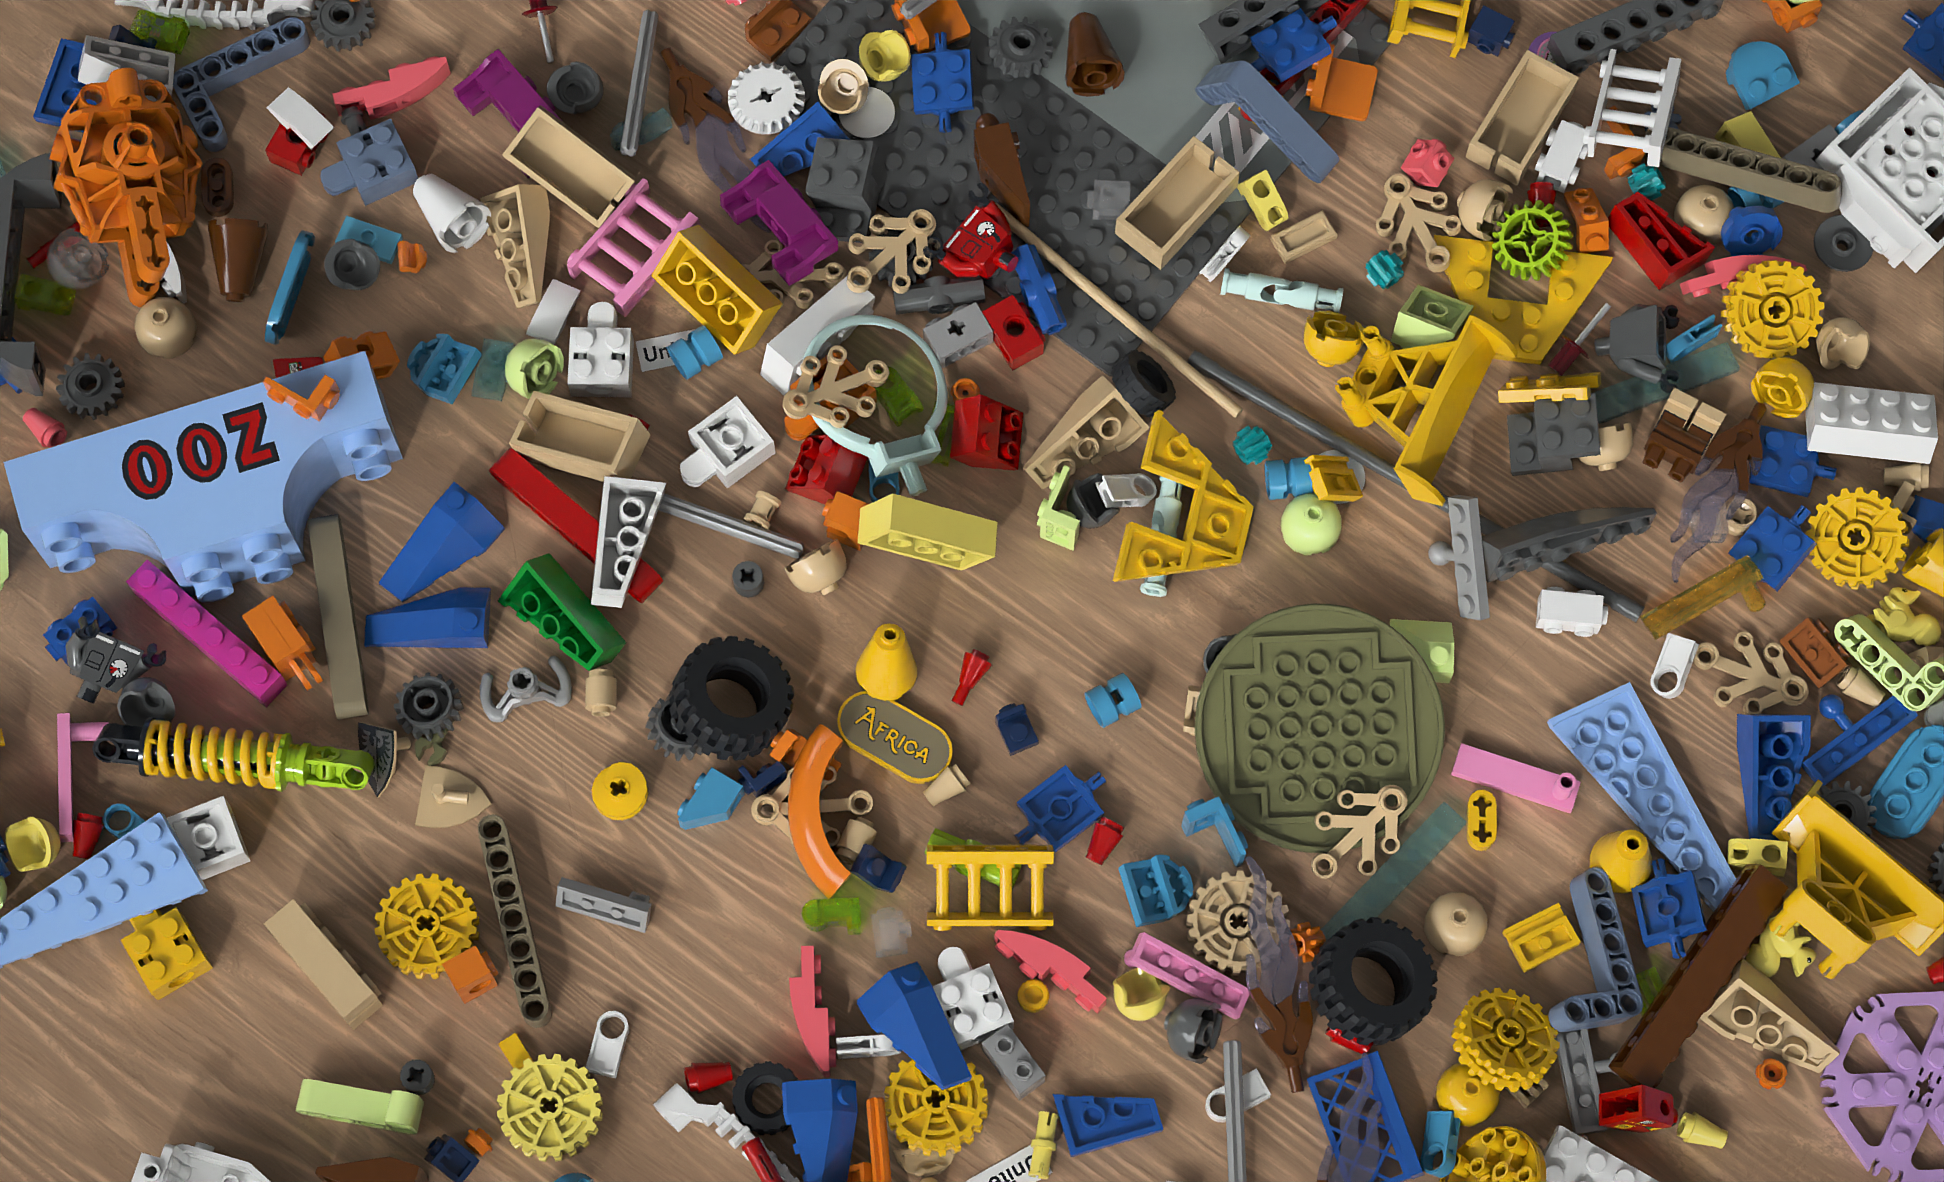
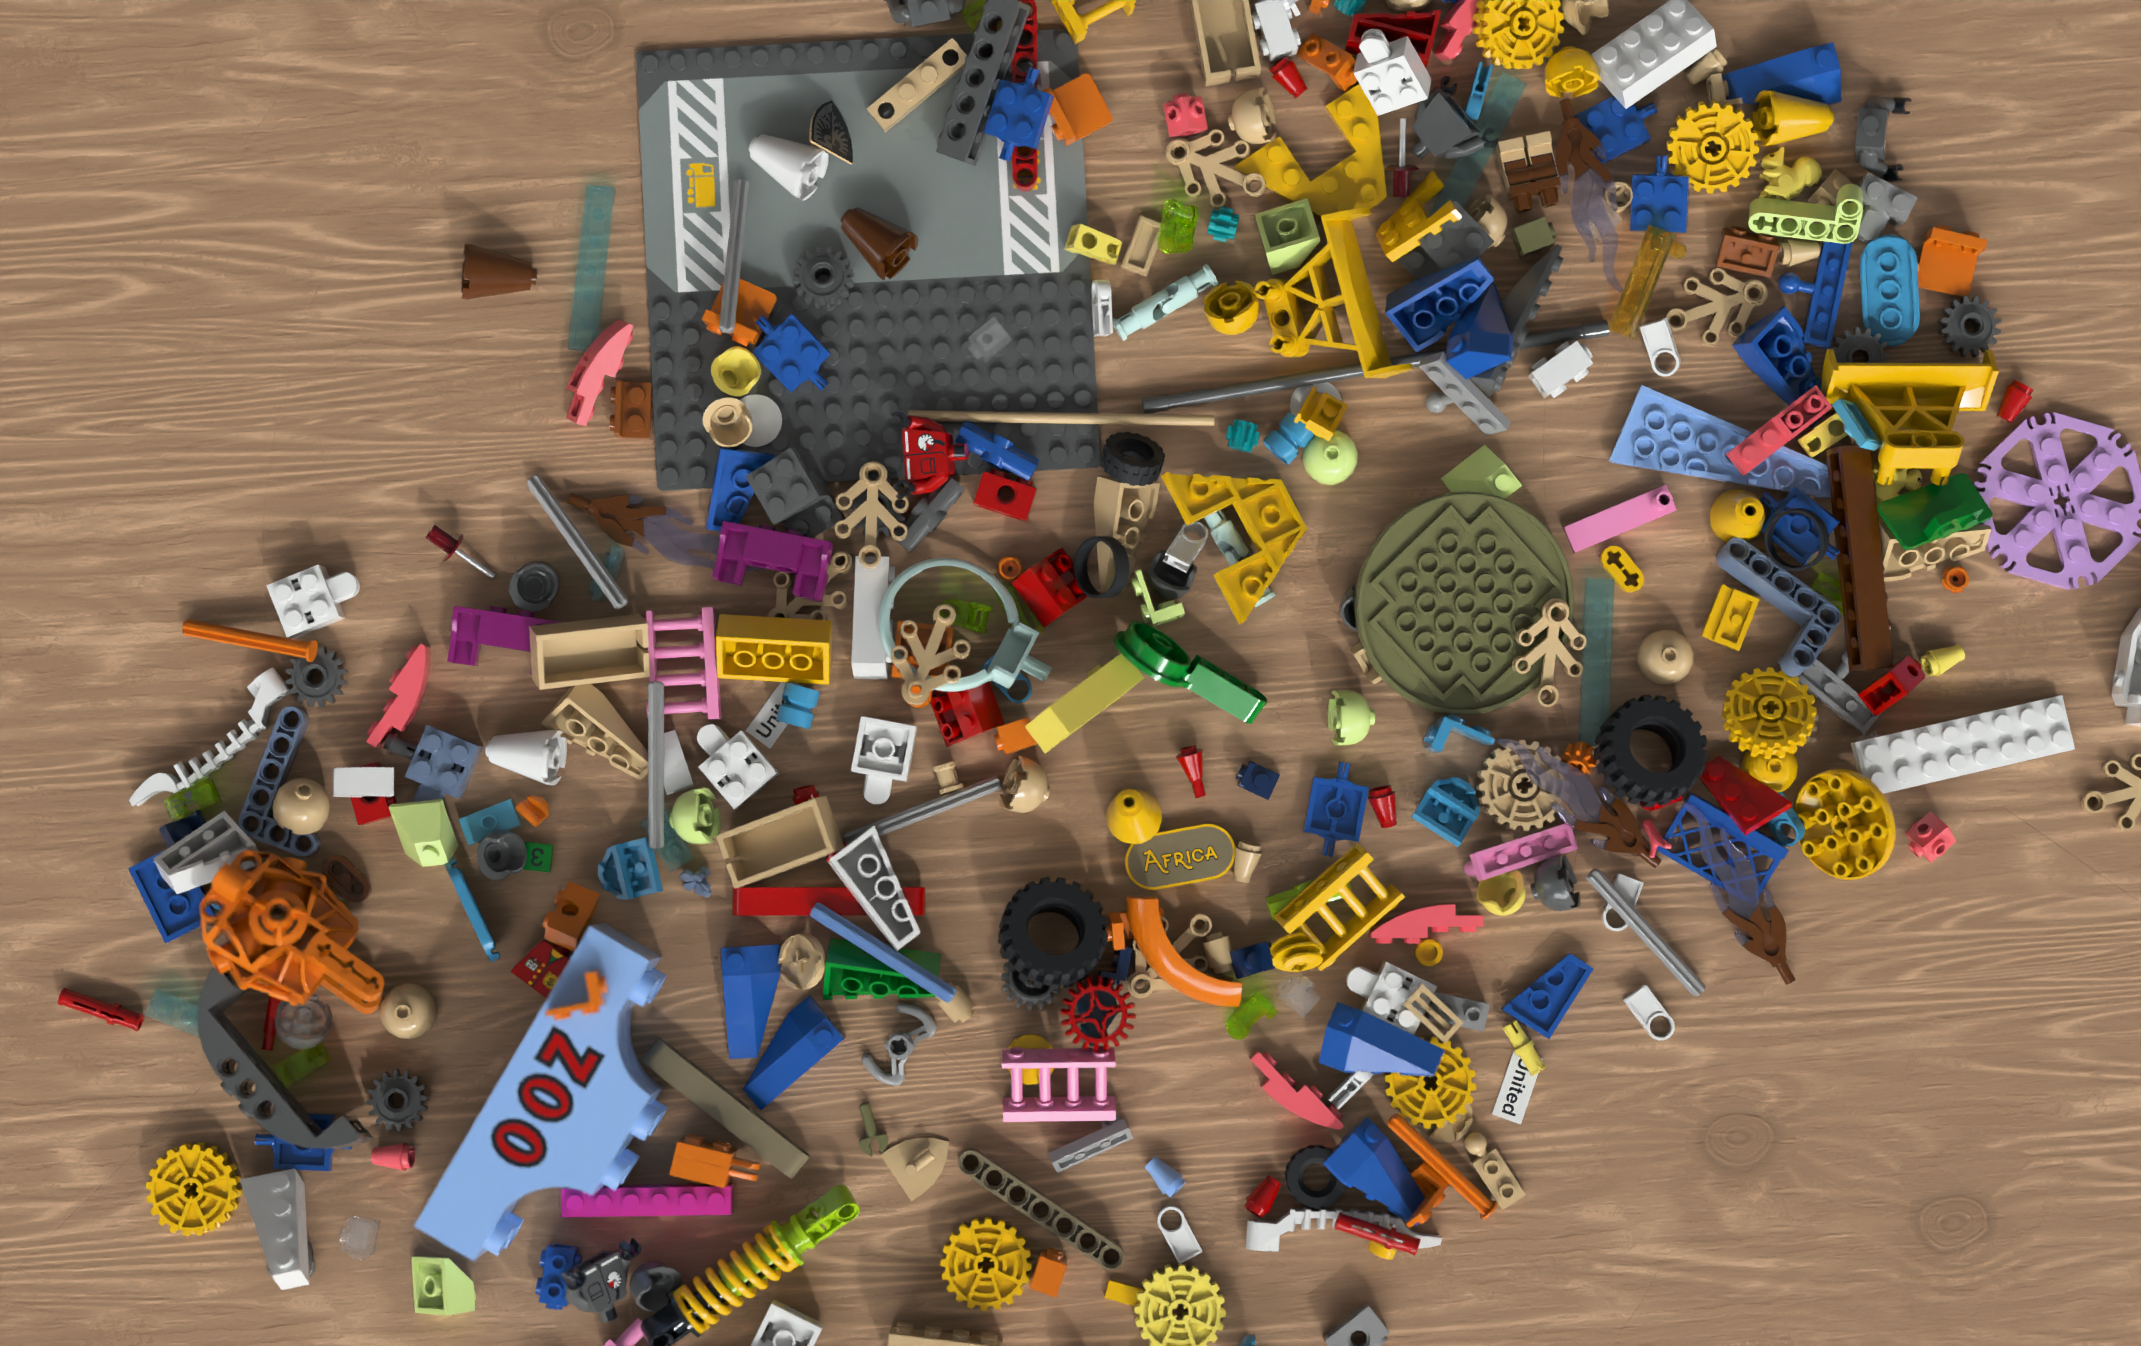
camera: 45 degrees left, 15 degrees up
white slope [160,243,187,303] -> none
reddish brown cone [208,218,269,302] -> none
shield [358,722,411,797] -> none
dark grey gear [394,672,464,741] -> none
white gear [728,61,805,134] -> none
dark grey wheel [732,561,764,598] -> none
light grey brick [923,302,993,368] -> none
reddish brown slope [974,113,1030,227] -> none
dark azure wheel [1084,673,1142,728] -> none
tan piece [1115,136,1240,270] -> none
sand blue beam [1195,60,1339,183] -> none
lime gear [1492,200,1573,281] -> none
none -> tan cylinder [272,778,330,835]
none -> yellowish green slope [388,799,459,867]
none -> green tile [522,842,554,872]
none -> light grey axle [648,681,664,848]
none -> sand blue plant [679,866,712,898]
none -> tan tile [778,934,825,989]
none -> medium blue axle [810,903,956,1003]
none -> bright pink fence [1002,1046,1116,1122]
none -> red gear [1060,975,1136,1052]
none -> black tyre [1073,536,1130,598]
none -> green beam [1114,621,1268,724]
none -> light blue cone [1145,1156,1186,1198]
none -> clear neon green piece [1158,199,1199,254]
none -> yellow piece [1270,933,1323,972]
none -> yellowish green cylinder [1328,690,1375,746]
none -> white brick [1353,29,1432,116]
none -> blue wedge [1385,257,1494,352]
none -> tan tile [1403,983,1464,1043]
none -> blue wedge [1446,282,1513,379]
none -> olive brick [1511,217,1556,258]
none -> coral bar [1641,819,1672,858]
none -> red wing [1698,756,1792,836]
none -> coral slope [1726,385,1832,476]
none -> black tyre [1764,508,1829,571]
none -> medium azure plate [1832,399,1881,451]
none -> green bracket [1877,473,1993,550]

